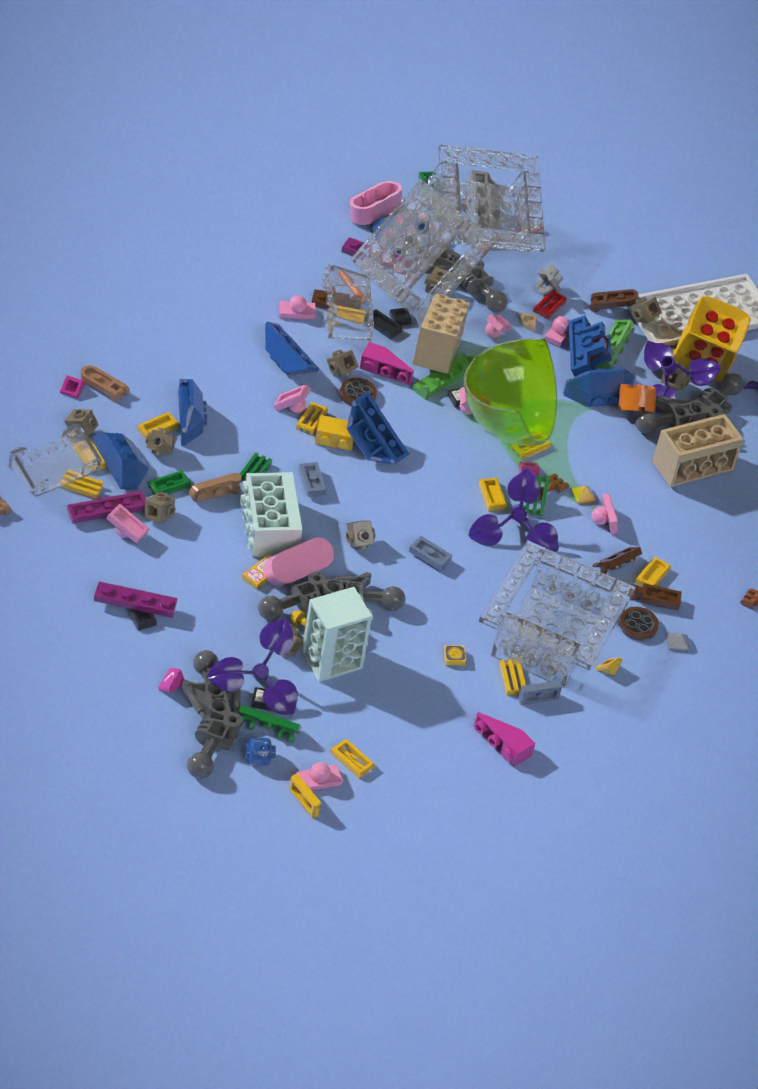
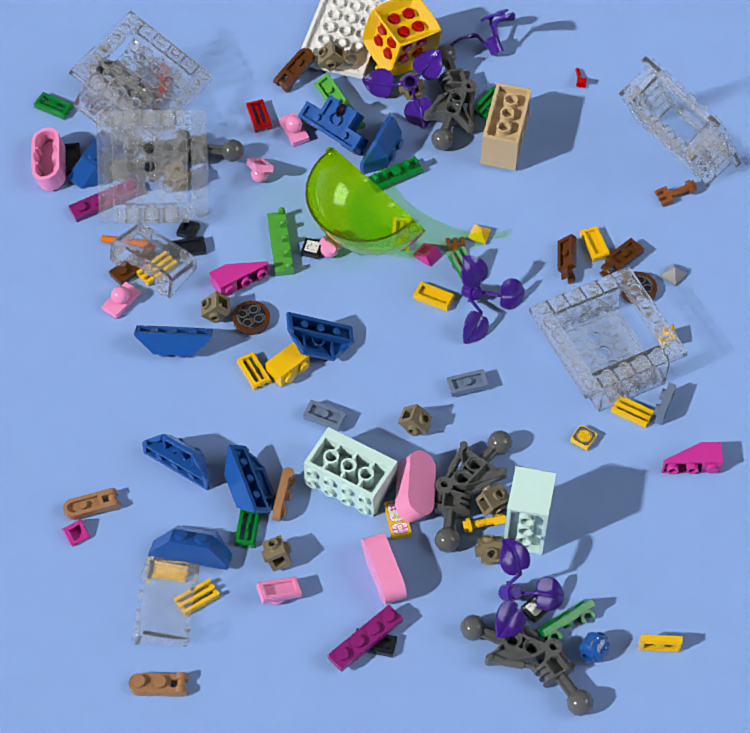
camera: 45 degrees left, 10 degrees up
dark tan brick [64,409,99,437] -> none
magenta plate [67,491,146,524] -> none
yellow tile [137,412,179,439] -> none
dark tan brick [145,427,177,456] -> none
dark pink slope [158,668,185,692] -> none
green tile [240,452,272,482] -> none
bright pink tile [273,384,311,413] -> none
bright pink tile [296,762,343,791] -> none
yellow tile [331,739,375,779] -> none
tan brick [412,294,470,374] -> none
tan tile [519,312,537,332] -> none
light grey hips [536,264,564,295] -> none
bright pink tile [592,493,618,535] -> none
orange brick [618,384,657,413] -> none
none -> blue wedge [224,445,276,513]
none -> bright pink plant [361,532,407,605]
none -> green plate [368,156,424,193]

